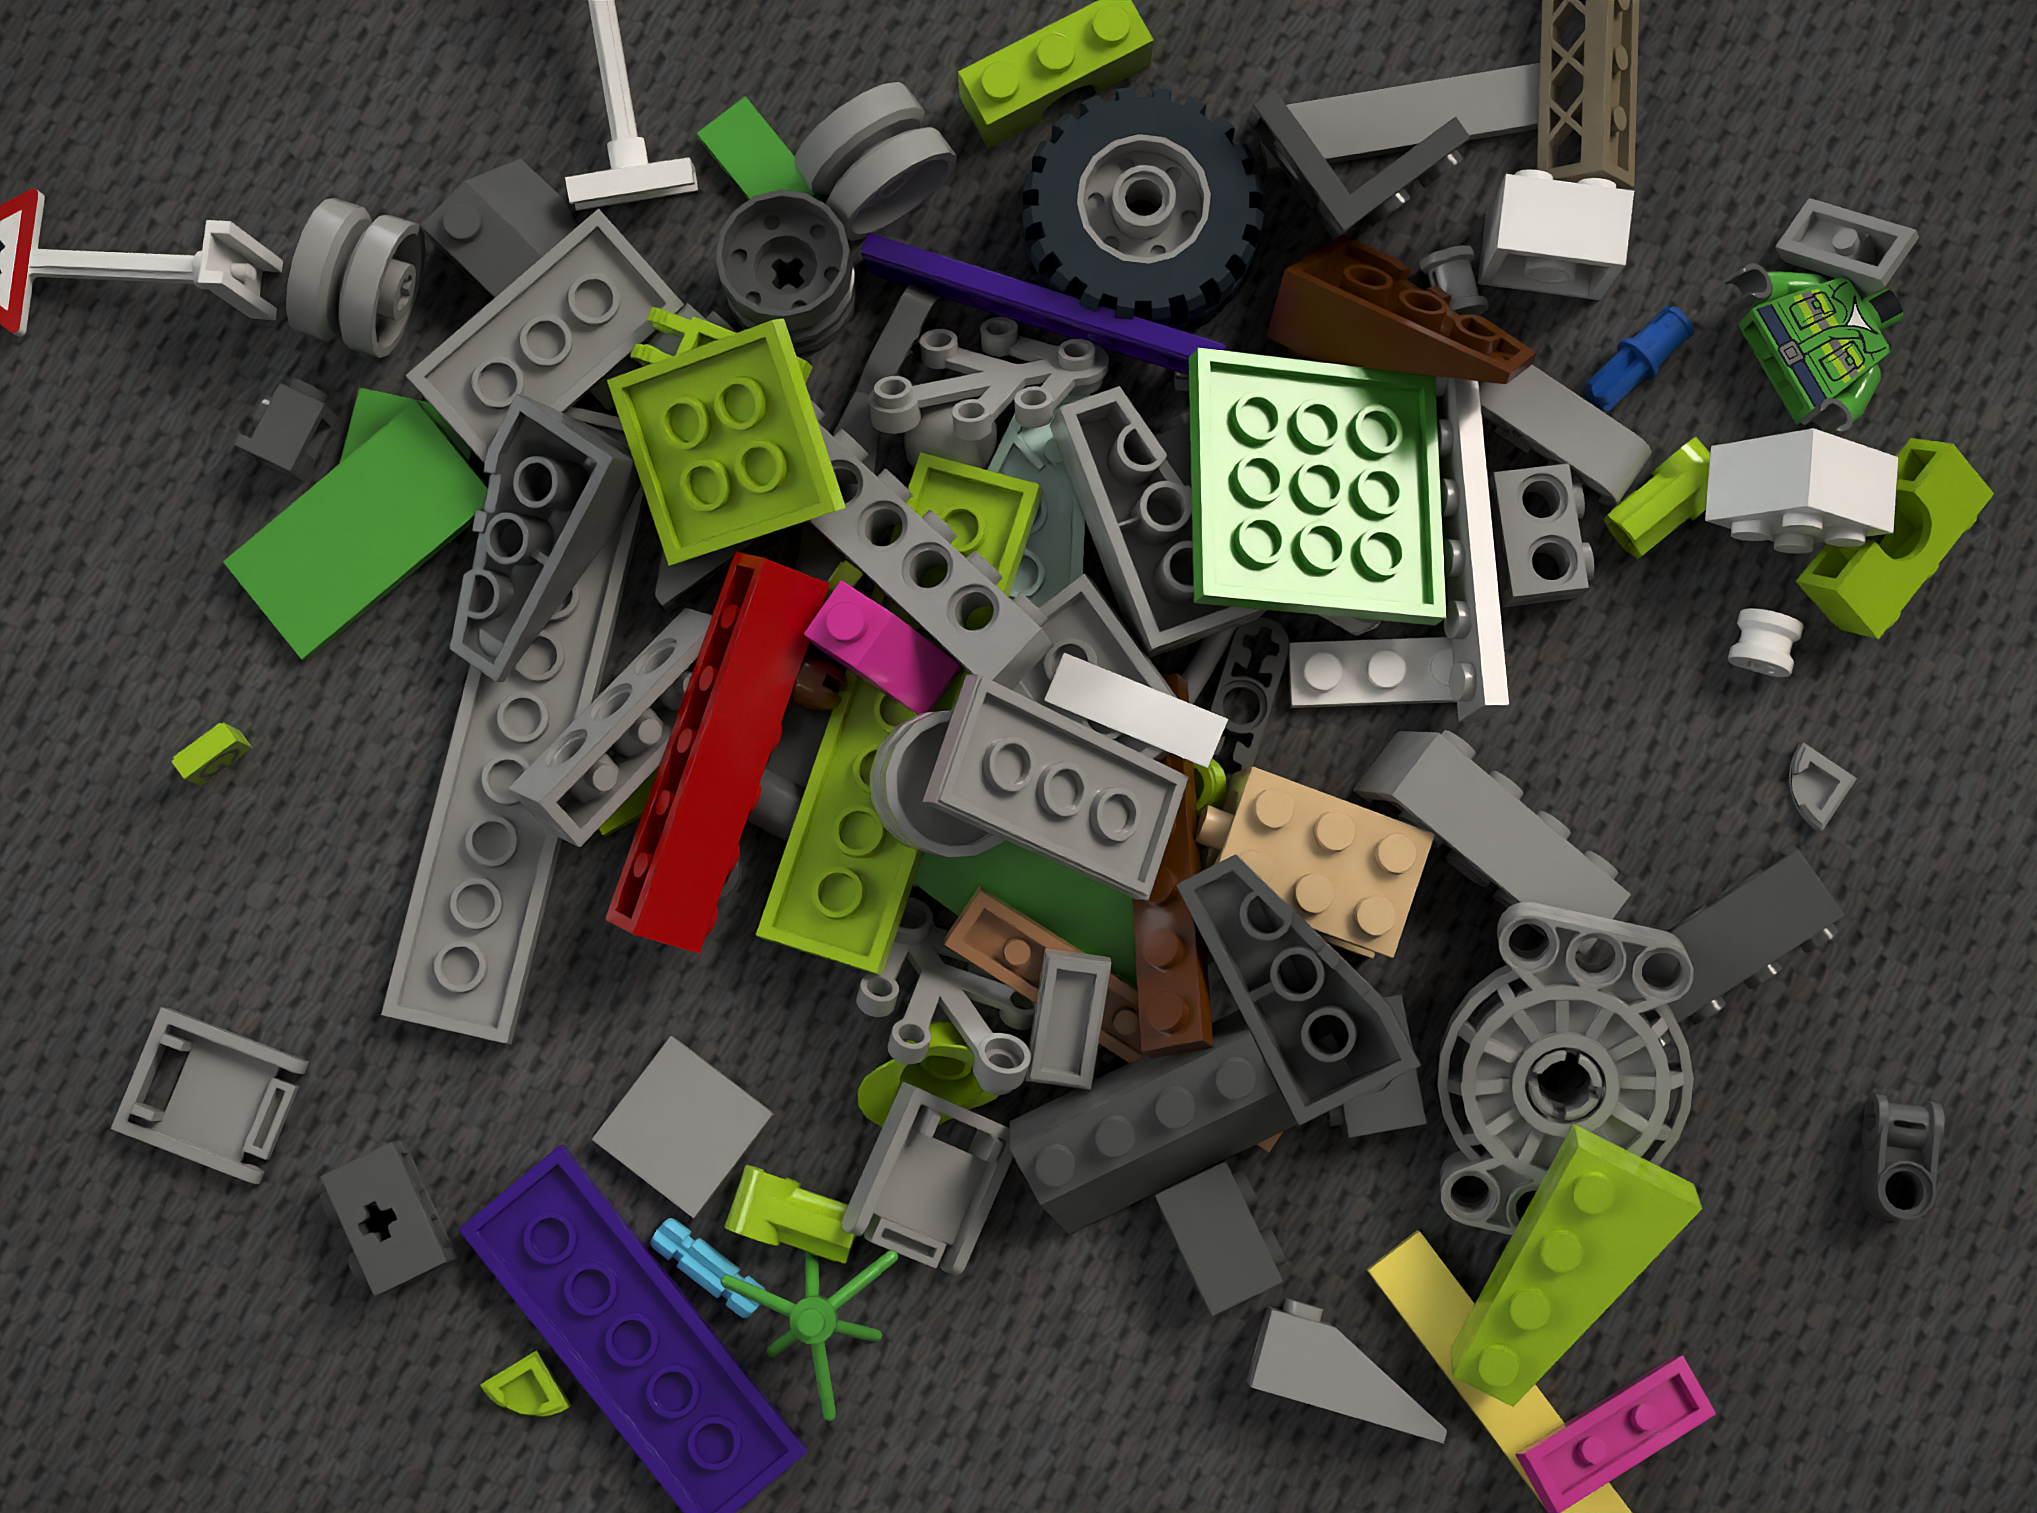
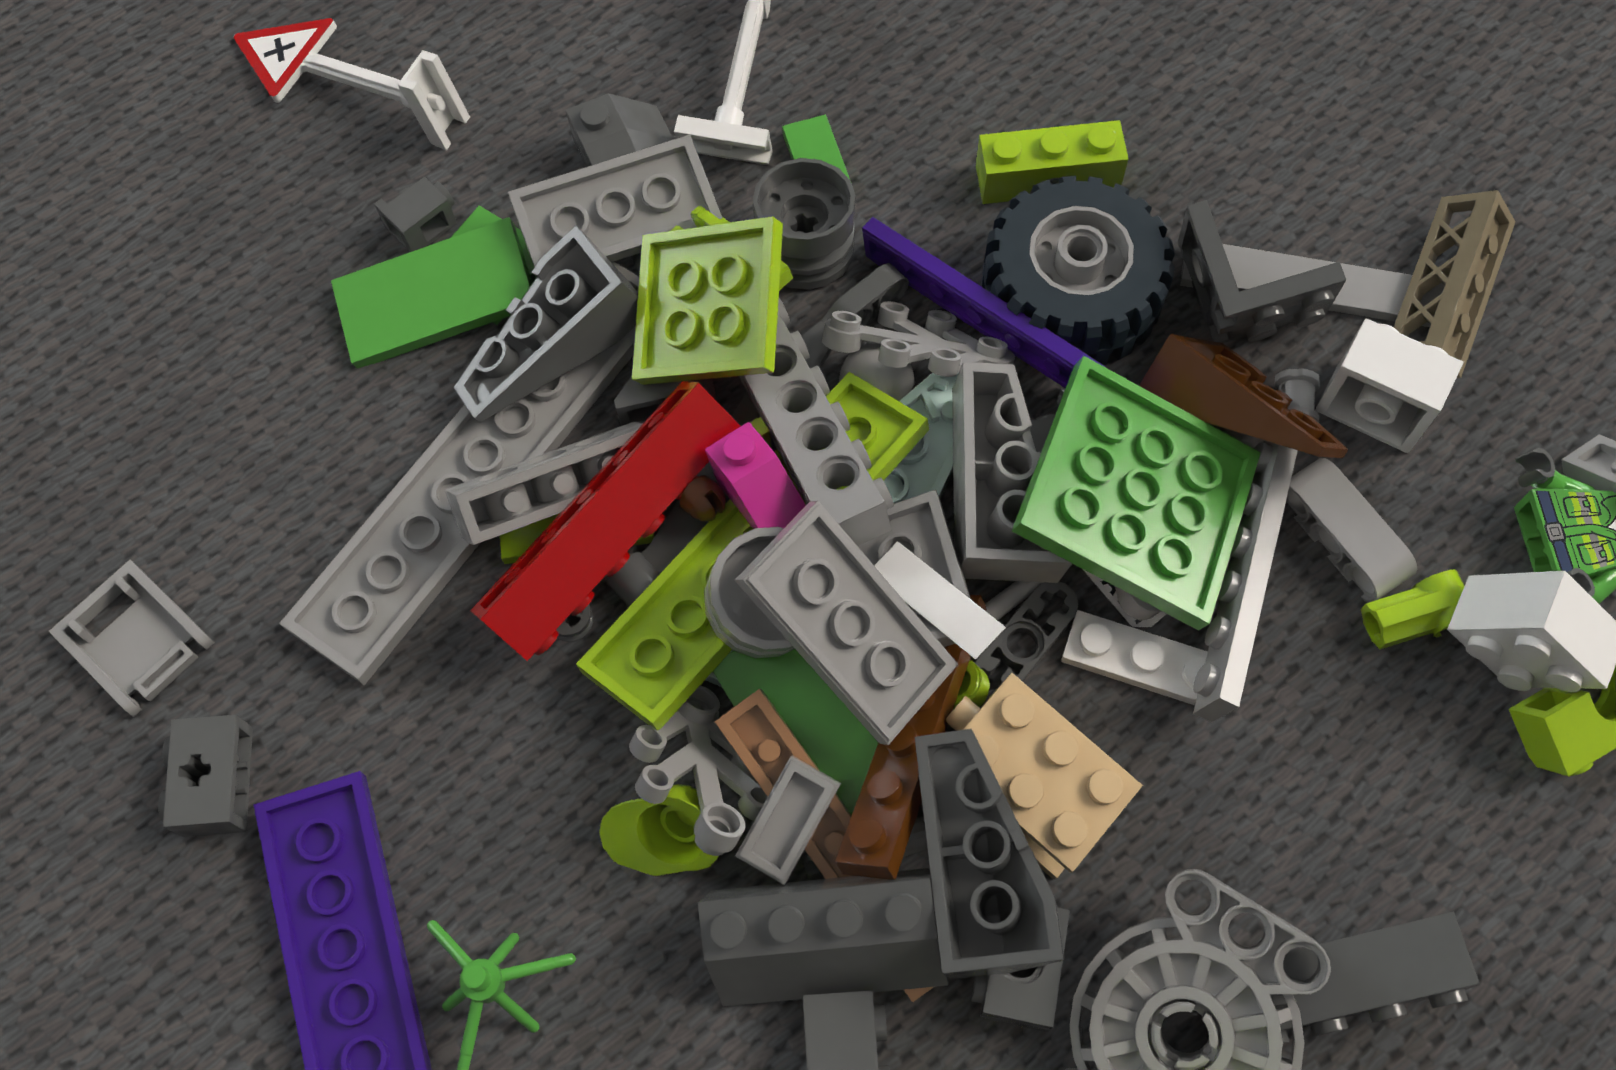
camera: 25 degrees right, 15 degrees down
lime tile [171,723,252,786] -> none
light grey wheel [286,198,426,358] -> none
lime tile [480,1349,571,1416] -> none
light grey tile [591,1036,774,1218] -> none
medium azure axle [650,1218,766,1318] -> none
lime piece [724,1165,856,1264] -> none
light grey wheel [794,82,957,241] -> none
light grey container [842,1082,1013,1276] -> none
light grey wedge [1353,730,1631,956] -> none
light grey brick [1488,463,1594,607] -> none
blue axle [1583,305,1694,412] -> none
white wheel [1728,608,1804,677] -> none
light grey tile [1789,742,1857,832] -> none

